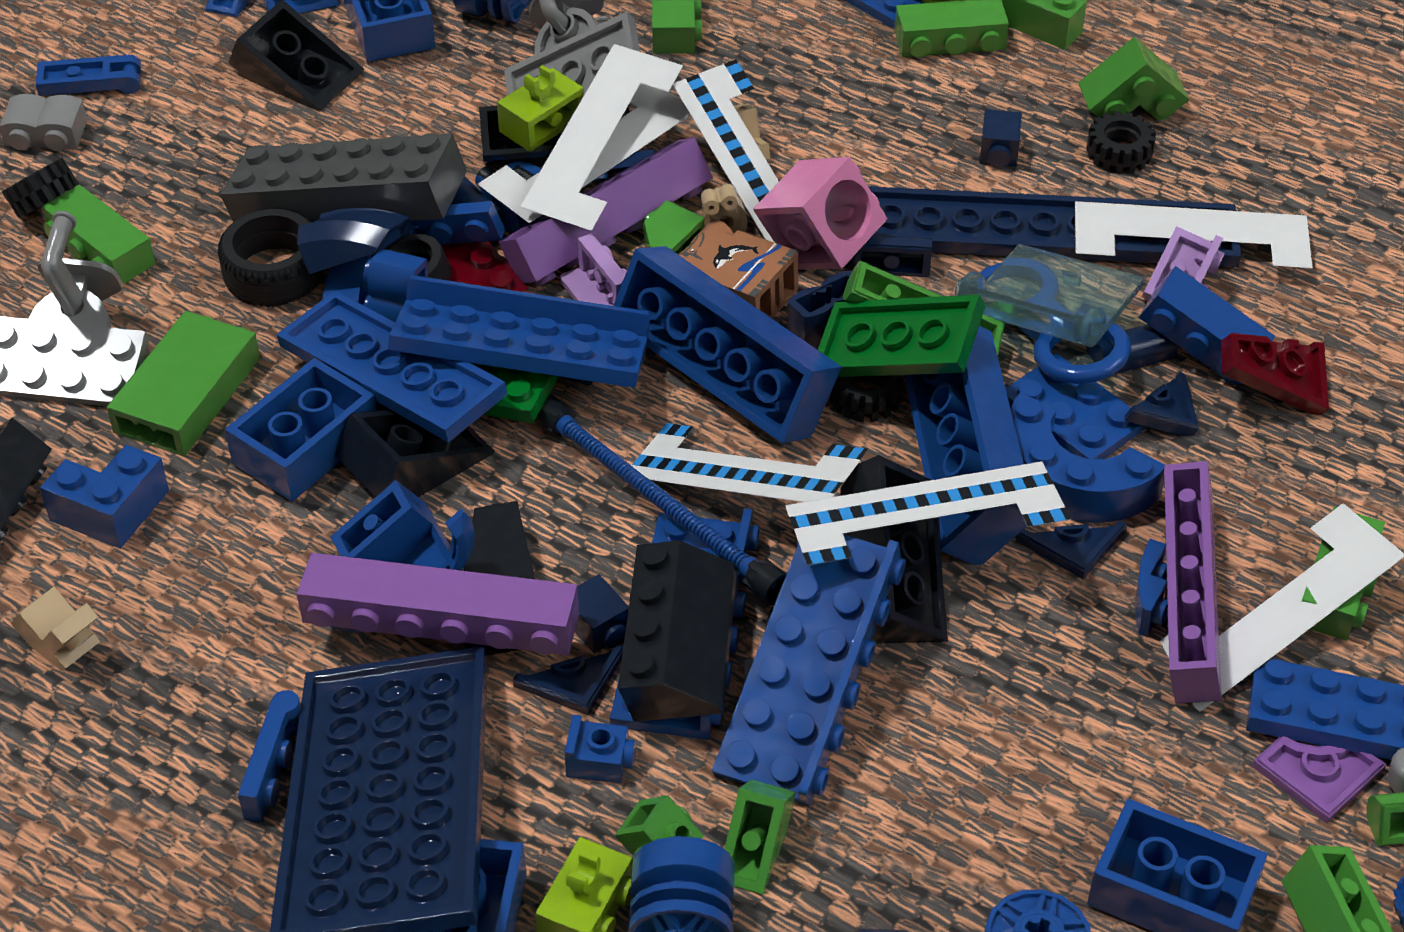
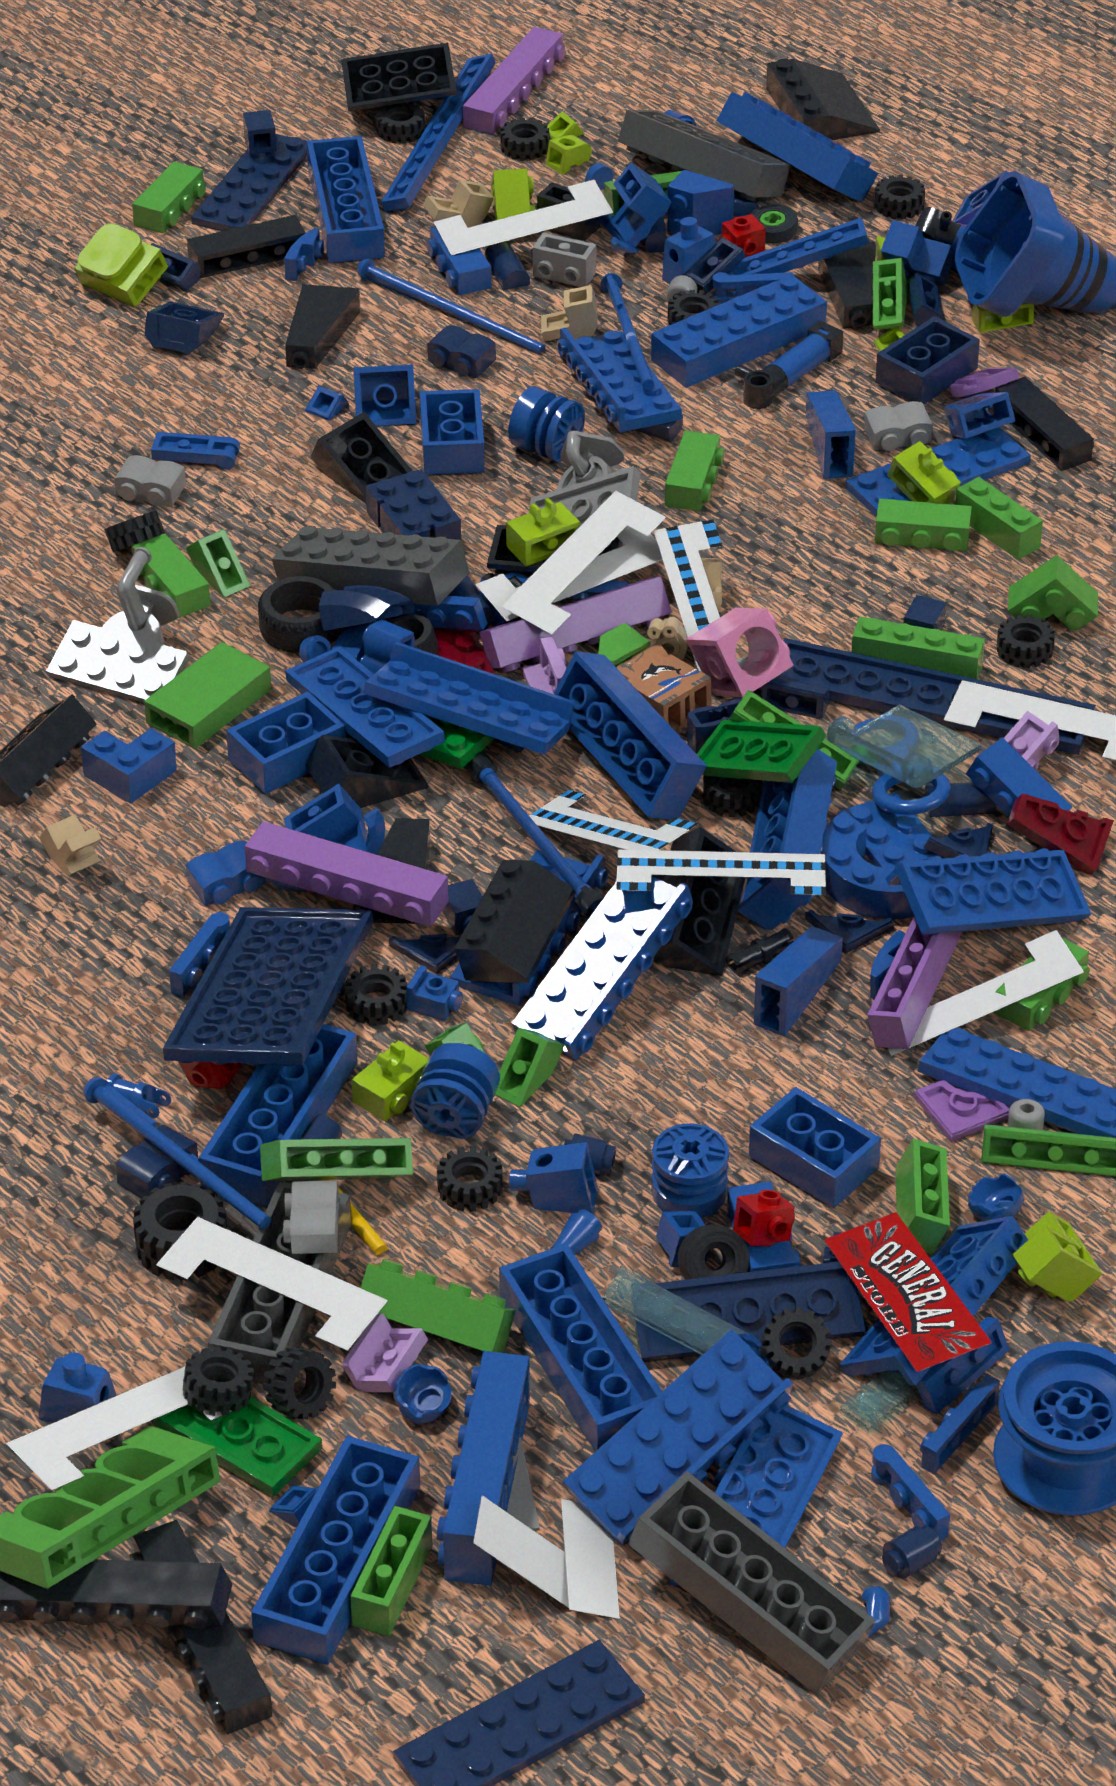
camera: 15 degrees right, 5 degrees down
none -> bright green slope [186,529,251,598]
none -> blue brick [186,841,266,906]
none -> blue tile [300,635,332,662]
none -> black tyre [345,964,408,1026]
none -> dark blue piece [366,469,461,540]
none -> black pin [726,928,794,975]
none -> blue slope [754,926,843,1036]
none -> bright green brick [851,616,985,679]
none -> blue bracket [886,848,1091,935]

